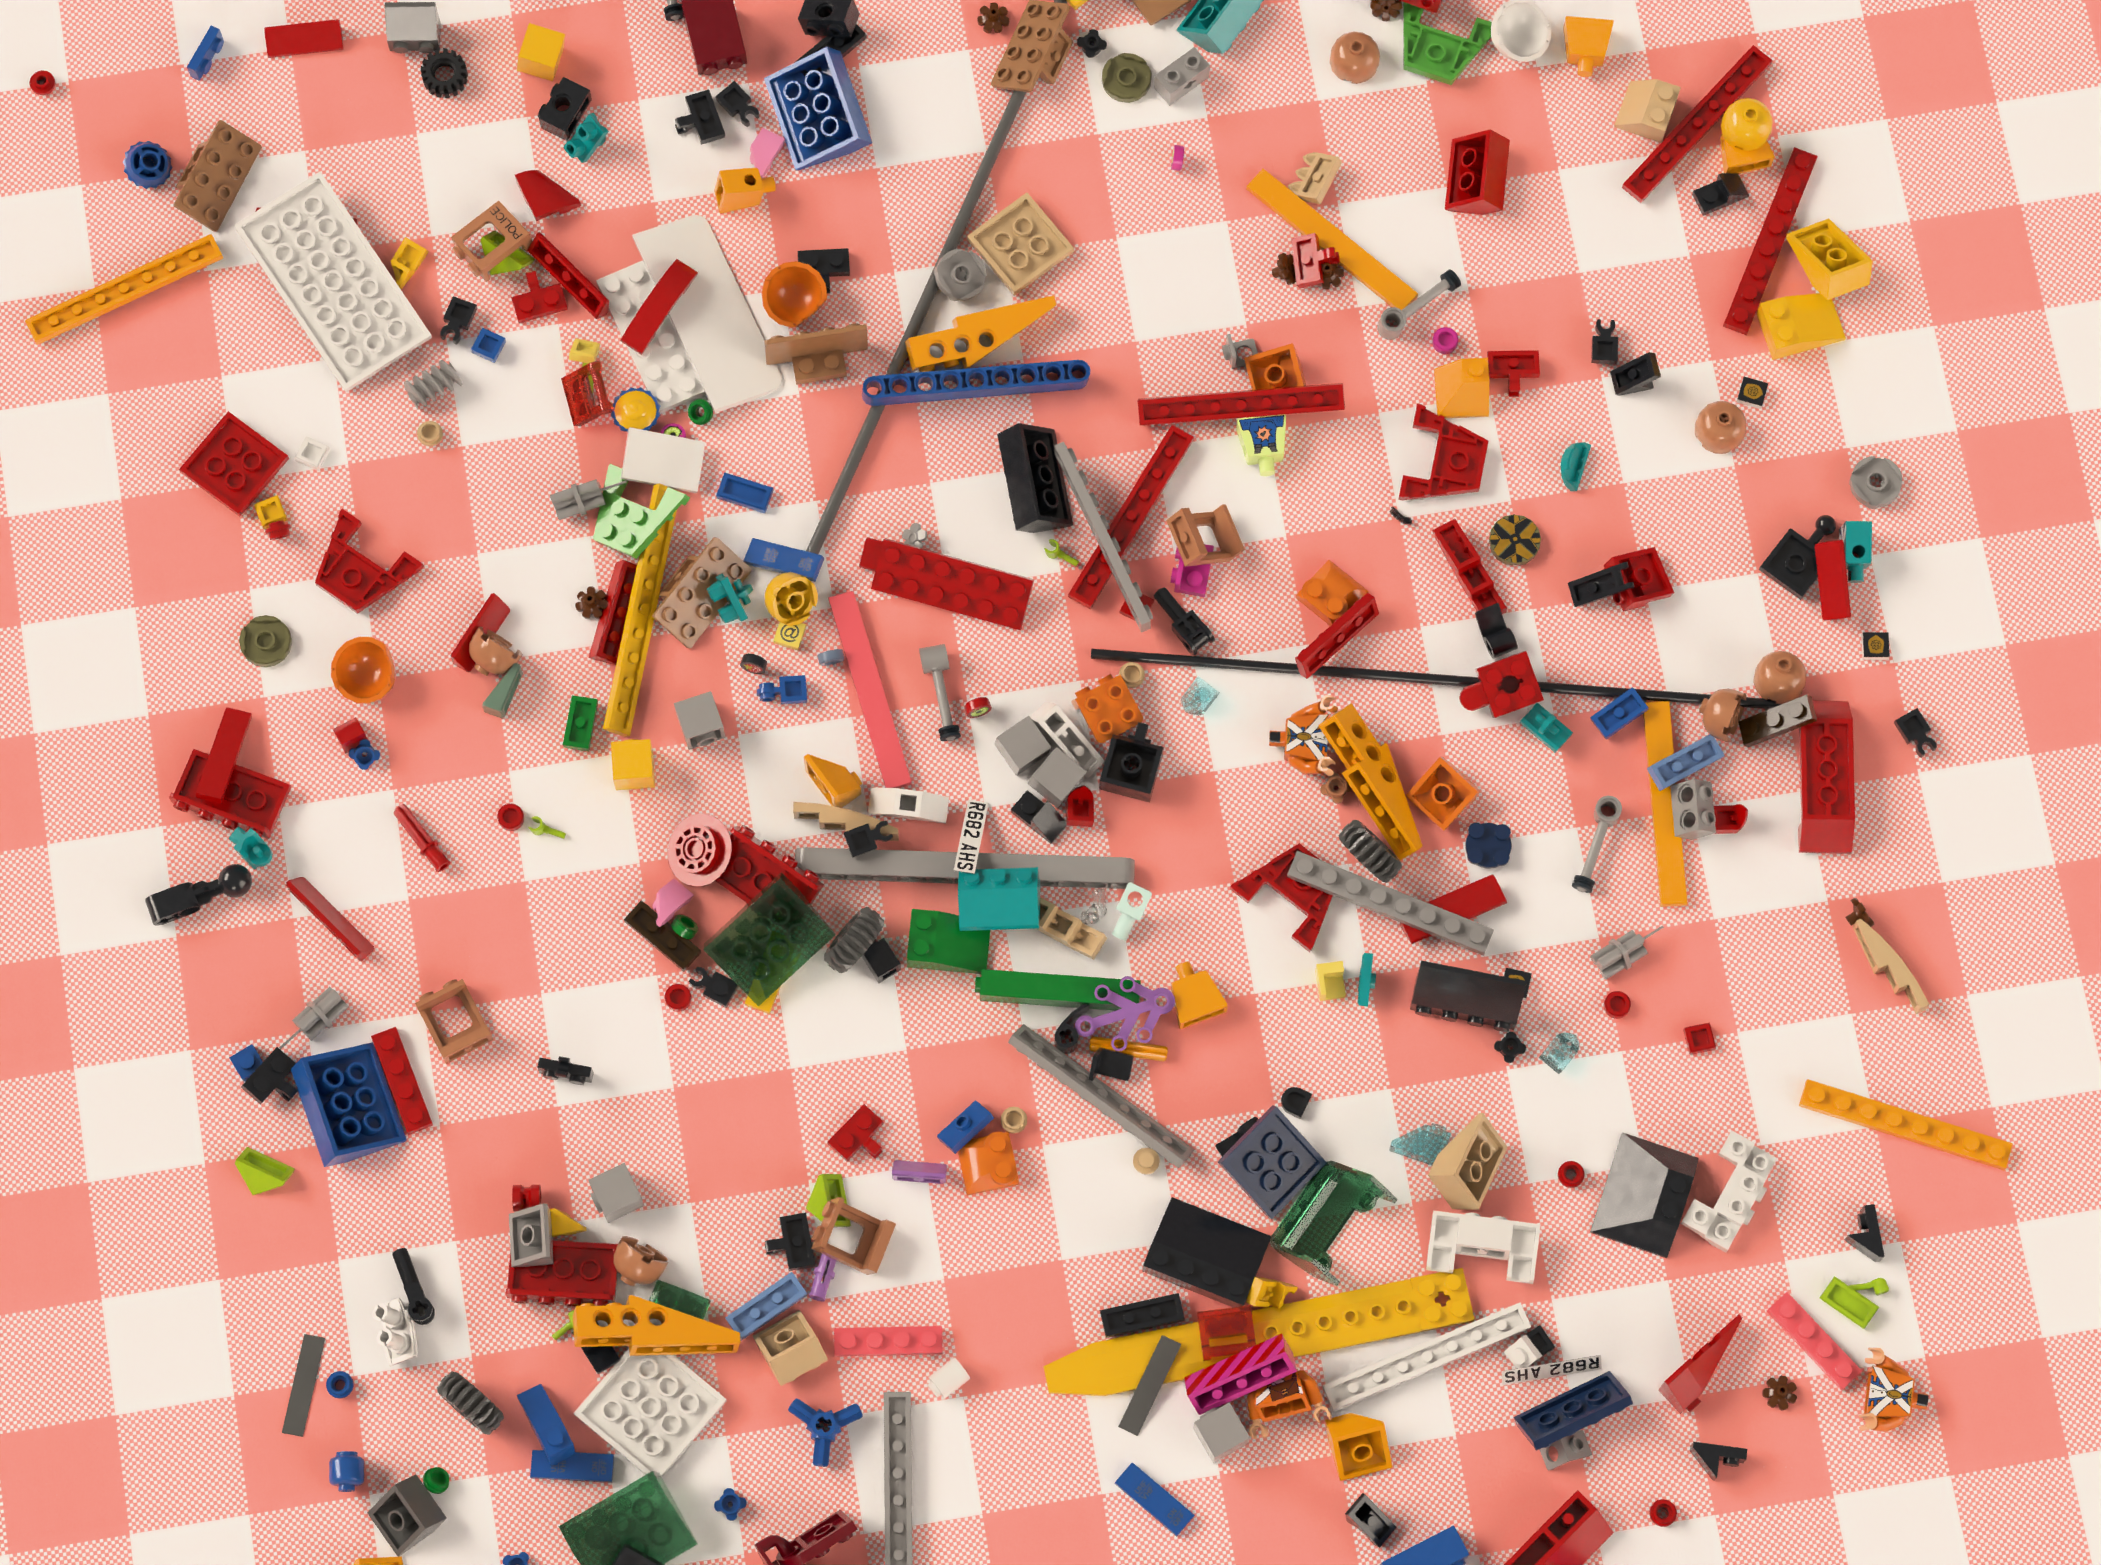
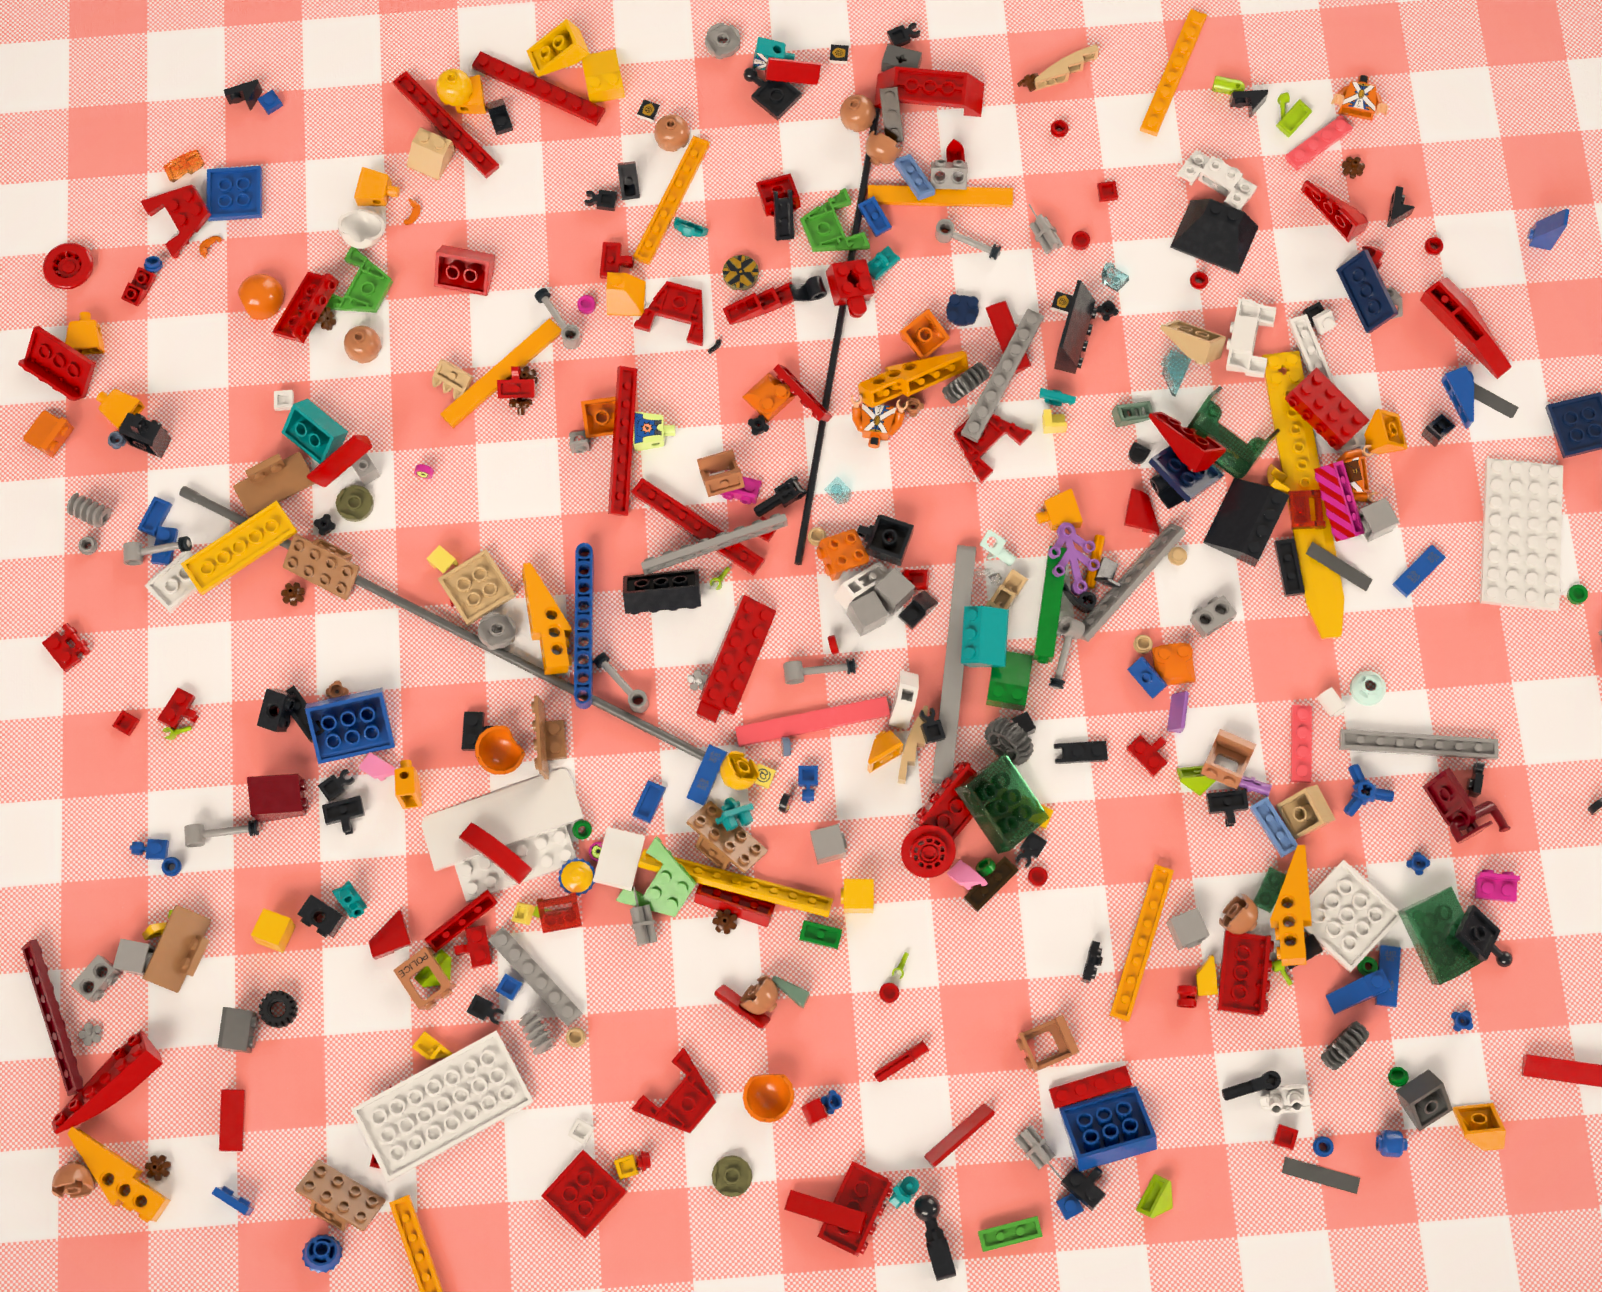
camera: 80 degrees left, 0 degrees up
light grey slope [509,1203,554,1267] -> none
white sticker [954,799,989,874] -> none
white sticker [1502,1355,1602,1385] -> none
none -> red slope [306,435,372,487]
none -> nougat plate [326,681,349,698]
none -> orange piece [403,198,421,225]
none -> light yellow panel [426,545,459,573]
none -> light grey plate [488,927,583,1027]
none -> light grey piece [593,652,649,713]
none -> light orange tile [633,135,710,266]
none -> black plate [748,415,769,436]
none -> bright green wing [800,188,870,252]
none -> dark grey brick [881,44,922,72]
none -> bright green plate [978,1216,1043,1252]
none -> light grey piece [1049,616,1085,689]
none -> red plate [1050,120,1068,138]
none -> black hinge [1053,741,1108,764]
none -> light orange plate [1109,864,1174,1022]
none -> sand green slope [1112,401,1154,427]
none -> red slope [1124,488,1160,535]
none -> red wedge [1148,412,1226,472]
none -> light grey brick [1190,595,1237,639]
none -> lime piece [1212,75,1245,95]
none -> red plate [1272,1124,1299,1151]
none -> red bracket [1285,367,1370,451]
none -> light aqua piece [1350,671,1386,706]
none -> green plate [1357,956,1378,976]
none -> red plate [1362,246,1385,270]

